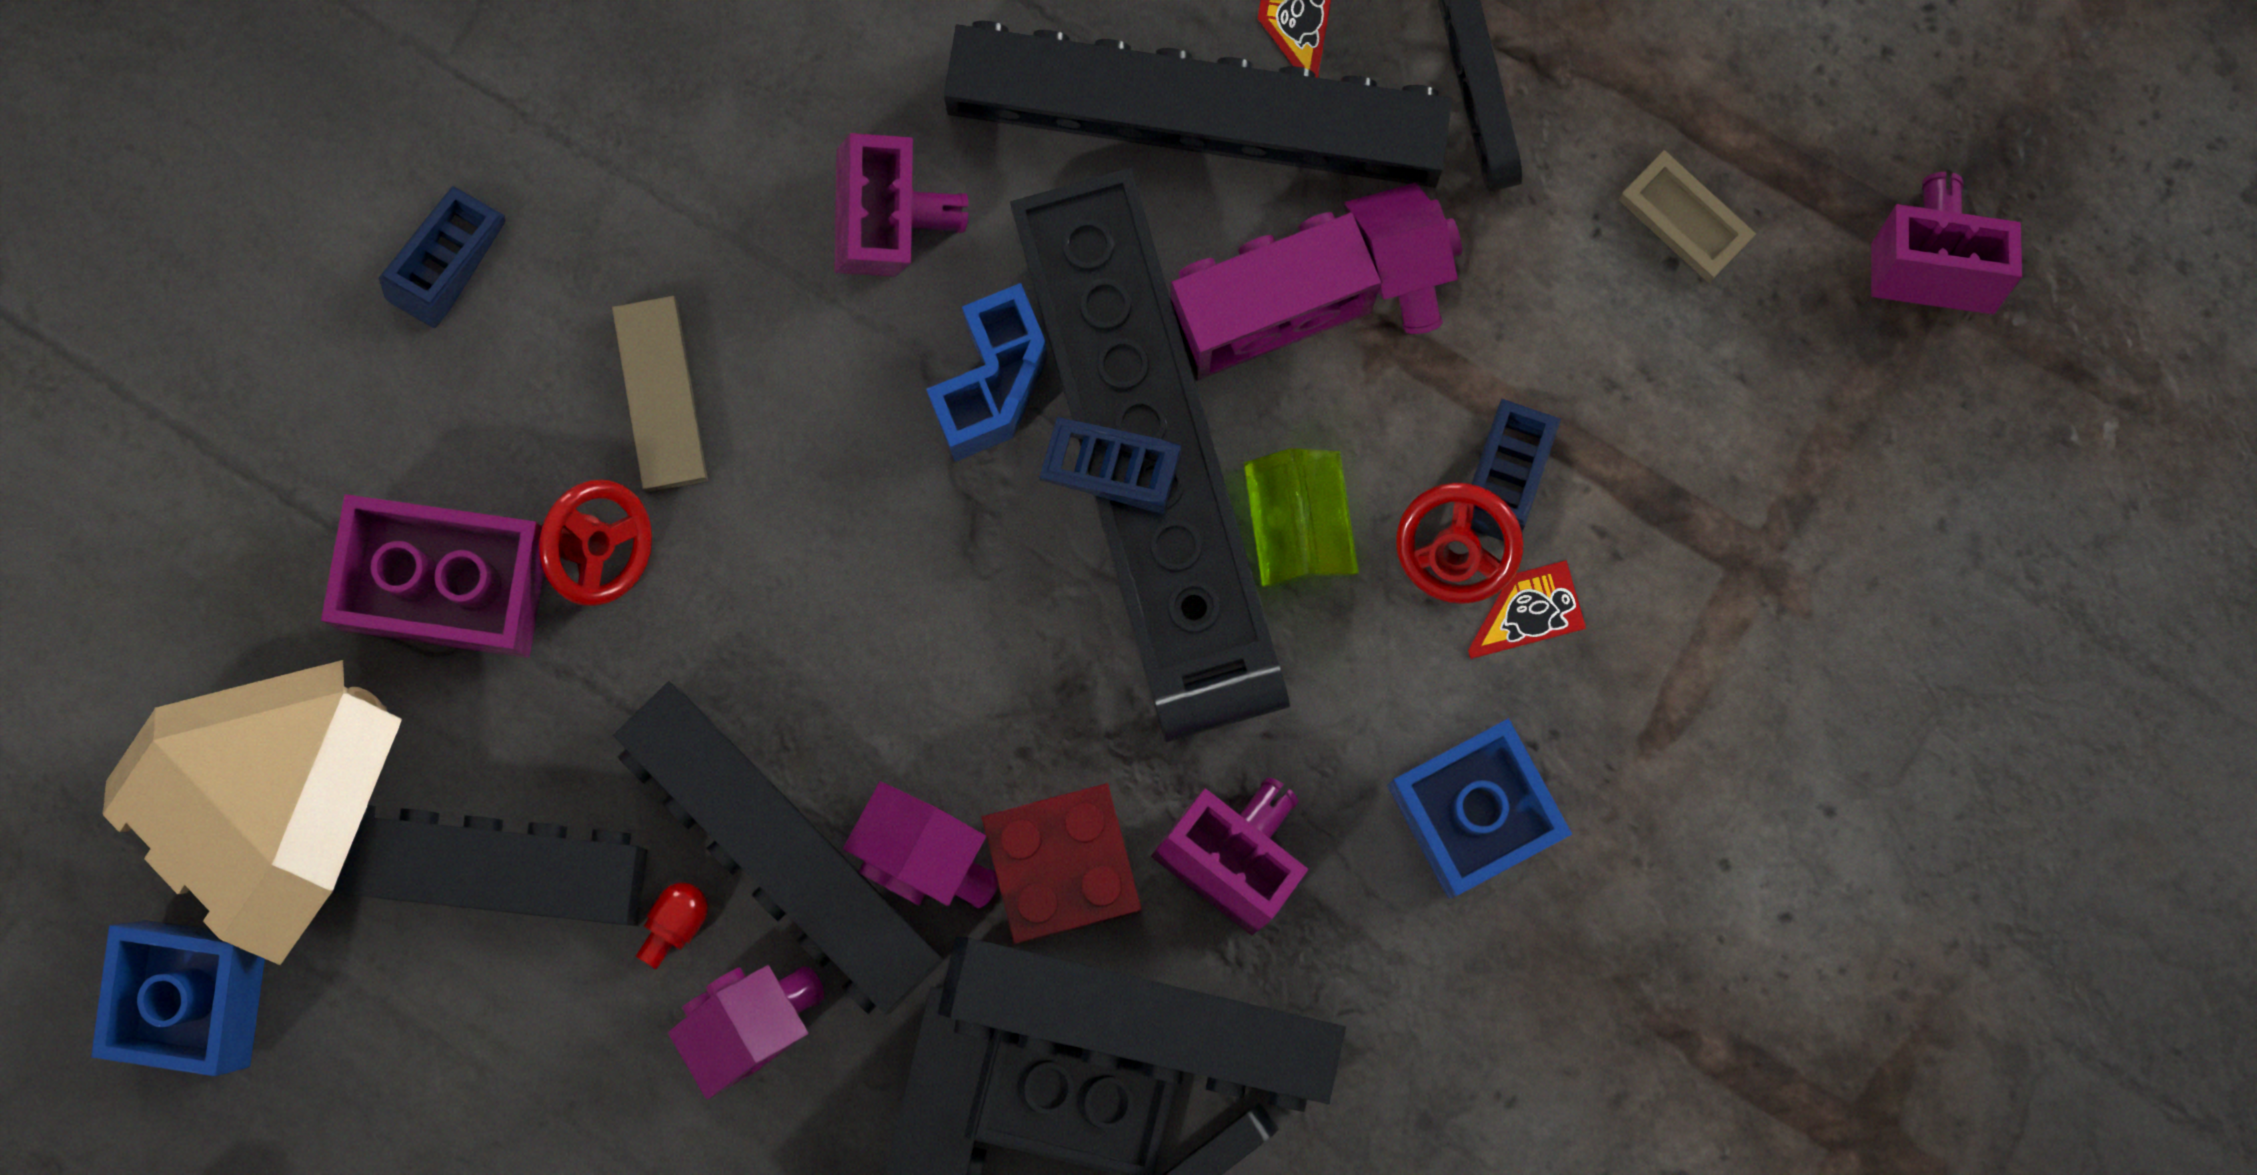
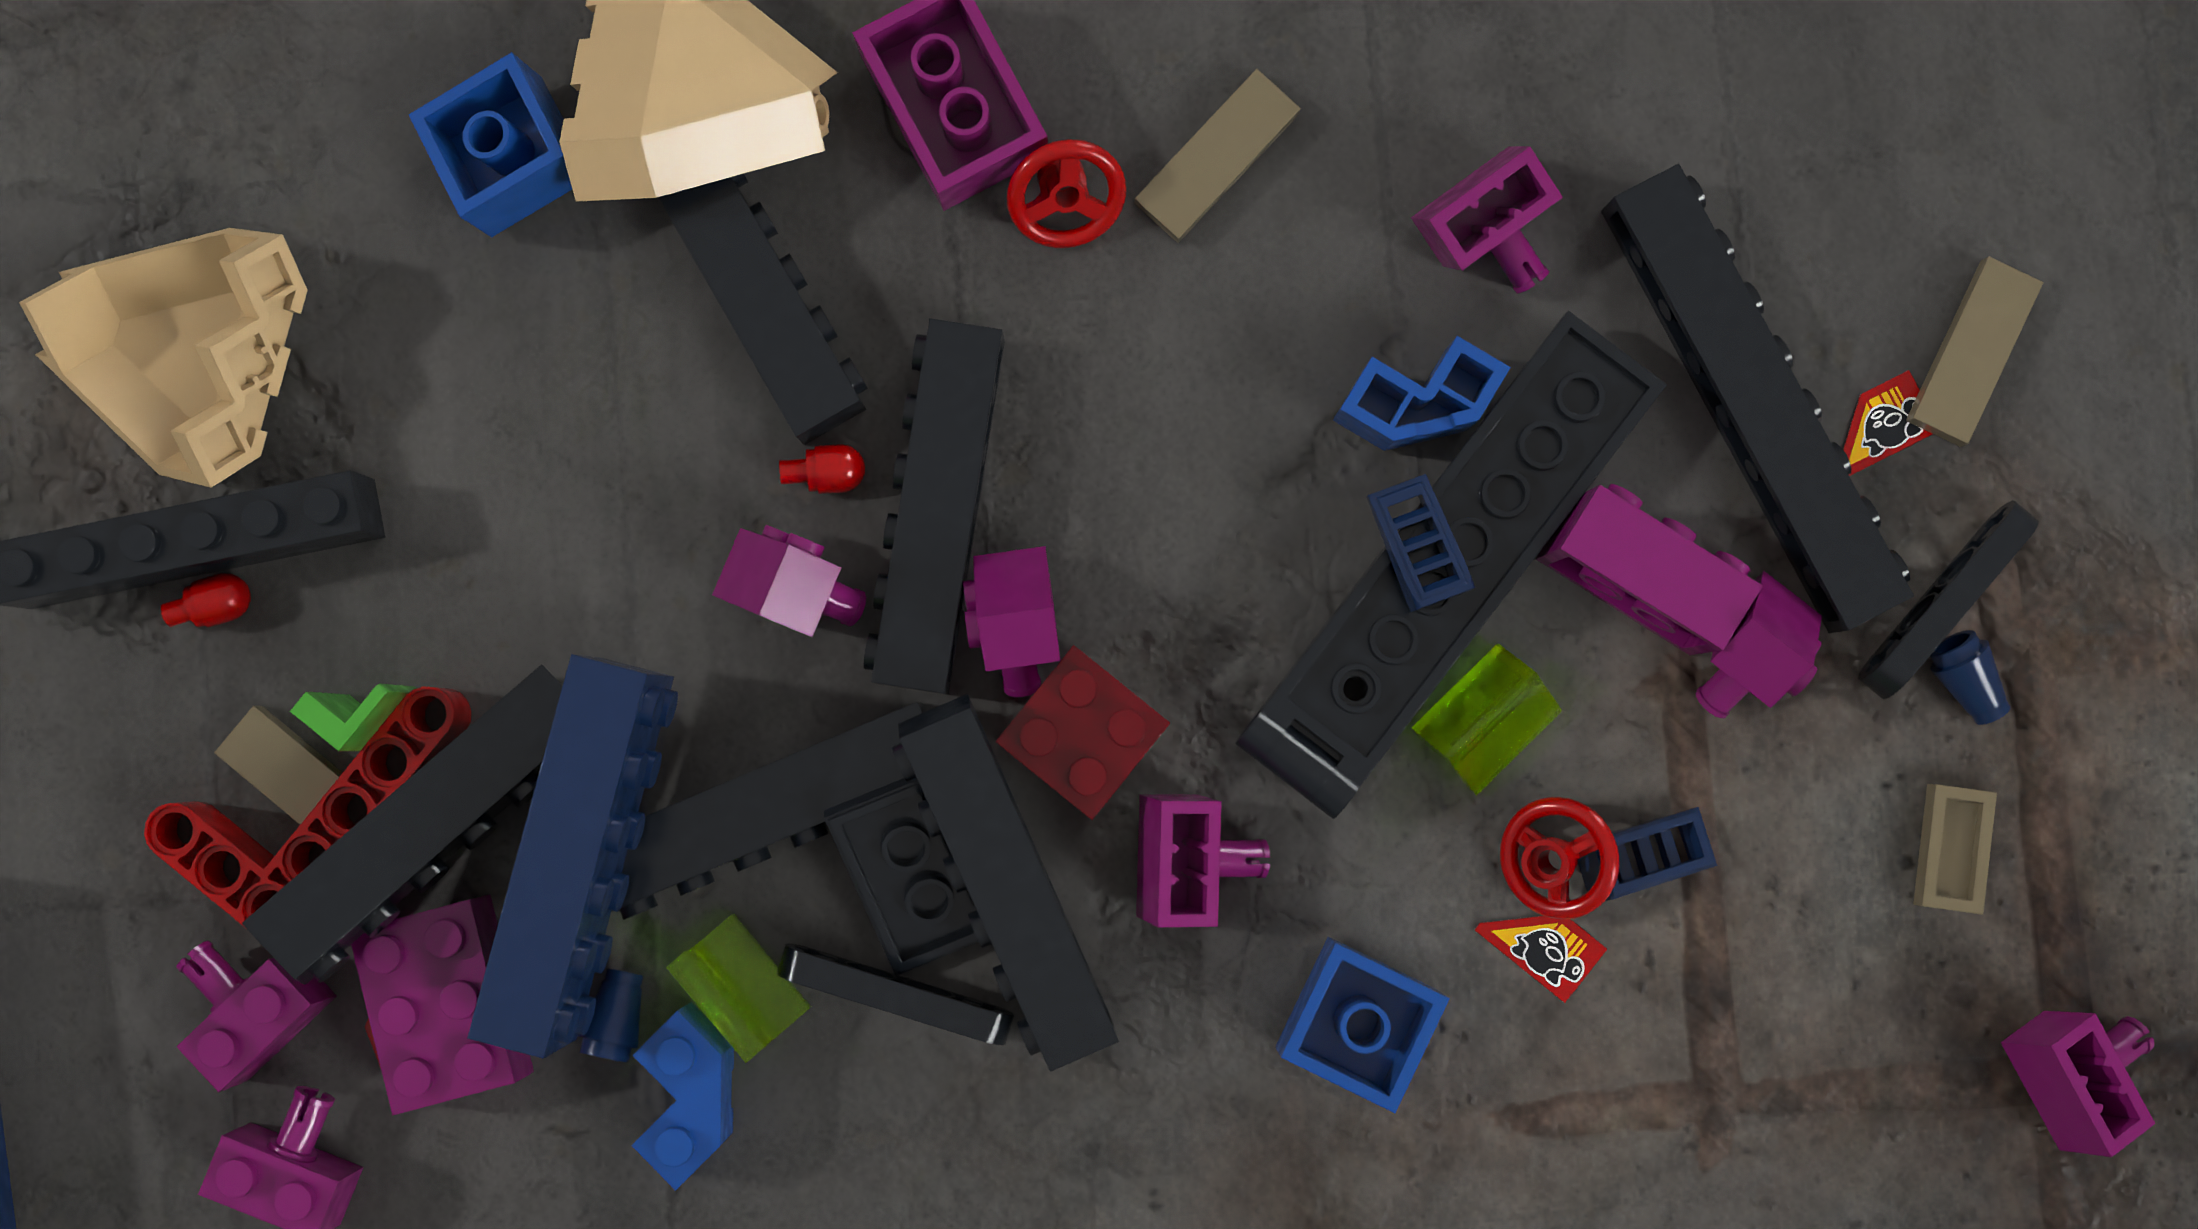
camera: 55 degrees right, 5 degrees up
none -> dark blue cone [1930,630,2010,725]

